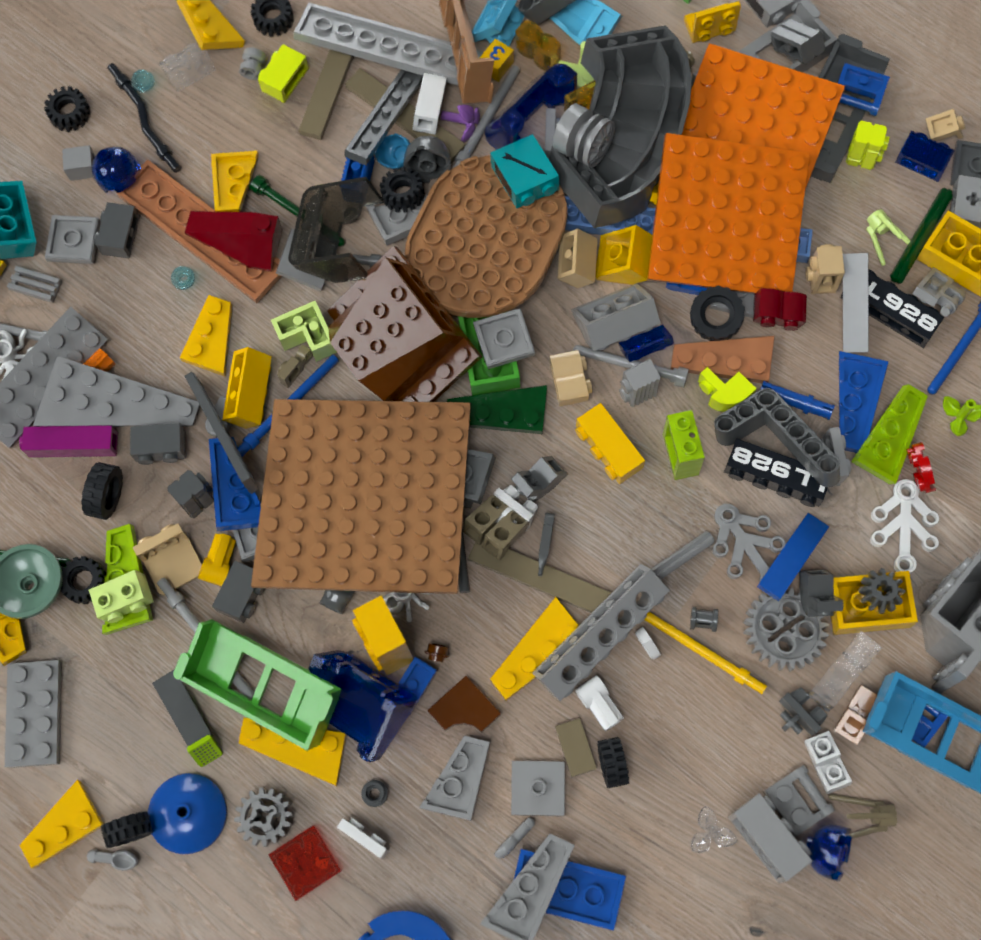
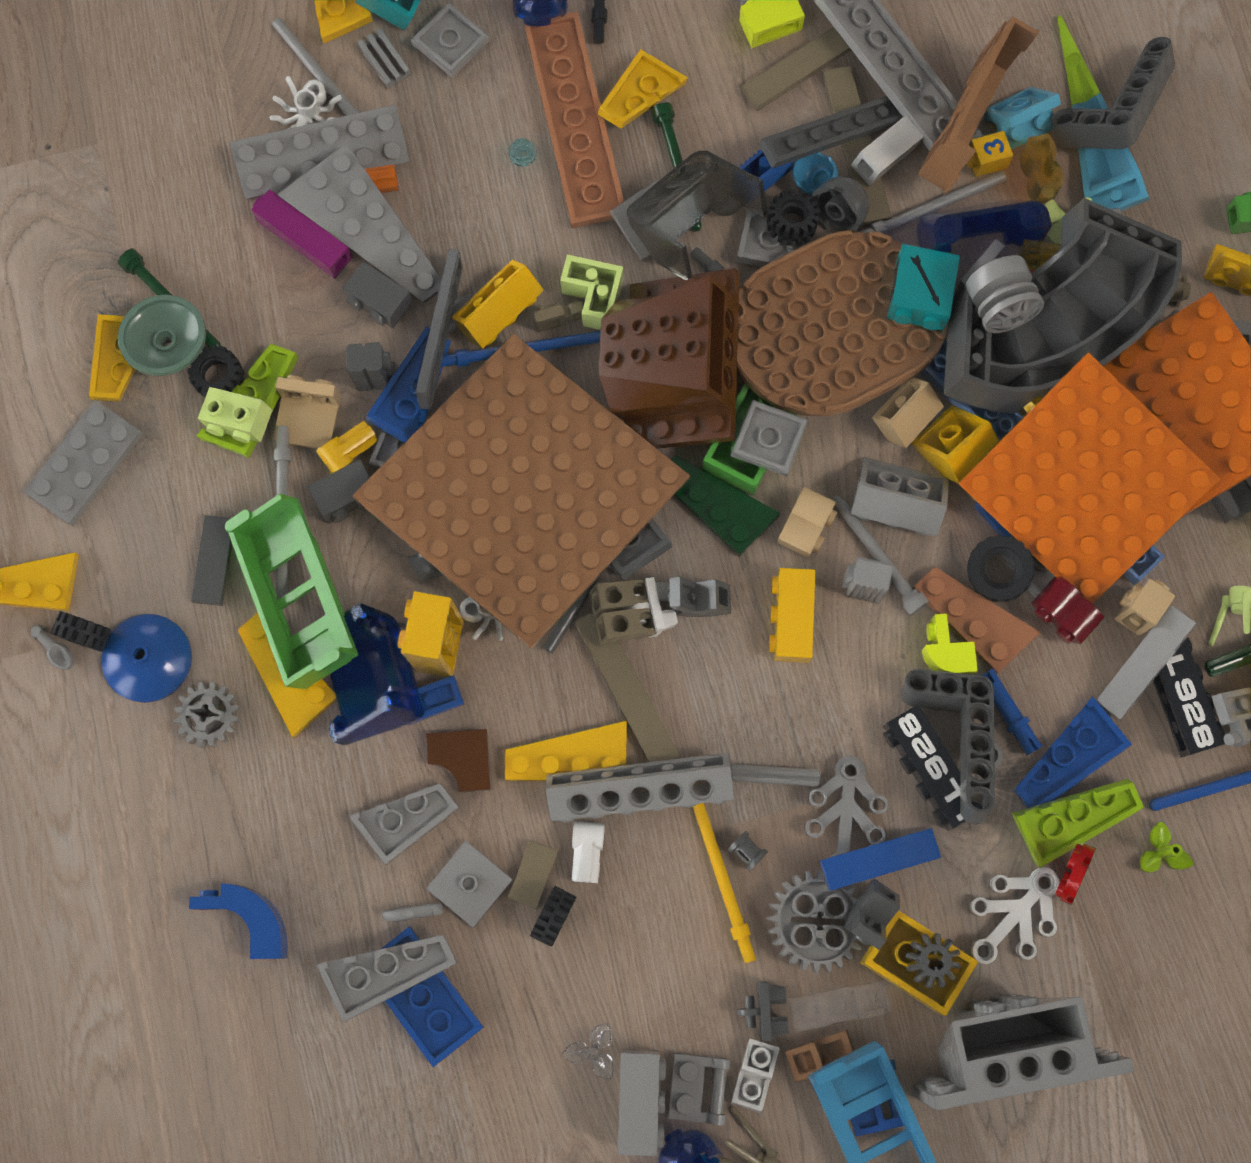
camera: 35 degrees right, 5 degrees up
black tyre [81,462,123,520] -> none
dark grey brick [95,202,140,259] -> none
yellow wing [180,295,232,376] -> none
dark red wedge [184,211,283,272] -> none
lime slope [187,735,222,767] -> none
clear red tile [268,825,342,901] -> none
white plate [337,818,389,859] -> none
dark grey plate [361,780,388,807] -> none
reddish brown plate [424,643,450,662] -> none
medium lavender plant [440,105,480,142] -> none
dark grey piece [538,513,555,577] -> none
clear blue plate [618,324,674,362] -> none
white tile [635,627,661,660] -> none
lime window [663,410,705,480] -> none
light grey plate [821,427,851,486] -> none

